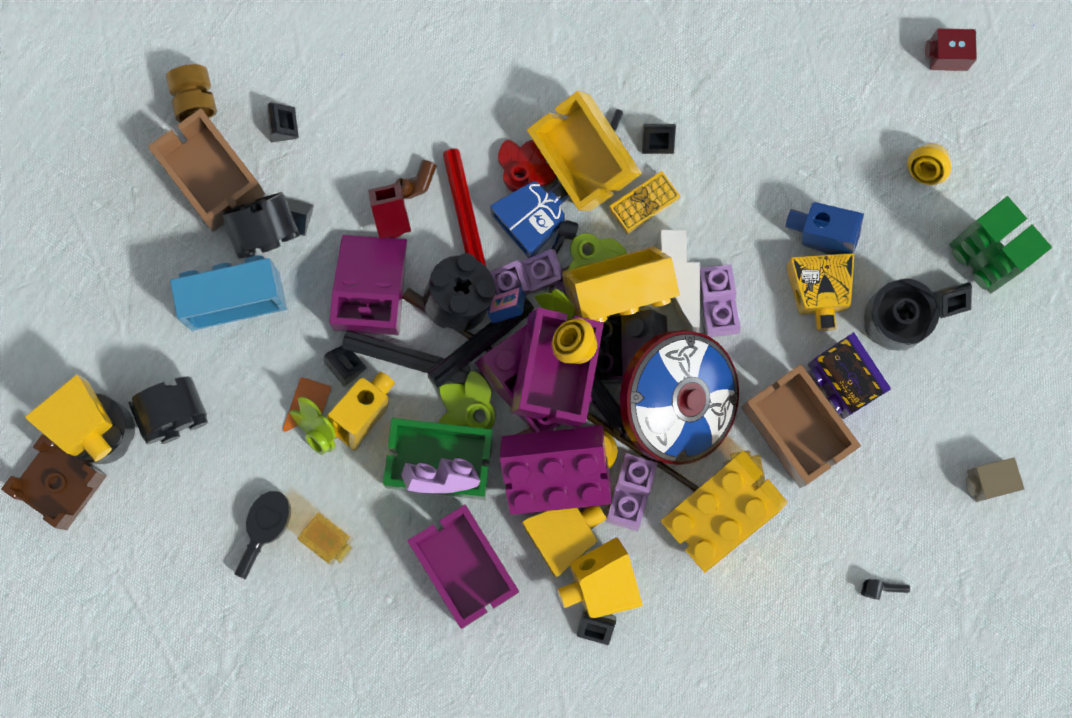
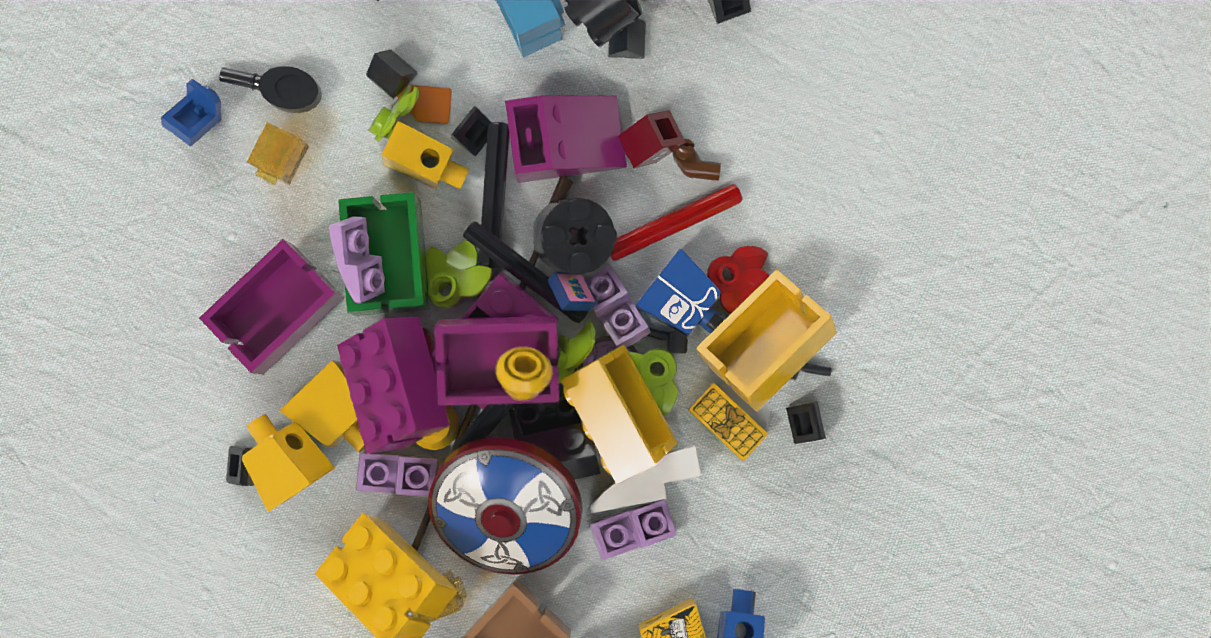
camera: 80 degrees right, 5 degrees up
none -> blue bracket [161,79,221,147]
none -> black slope [366,49,418,99]

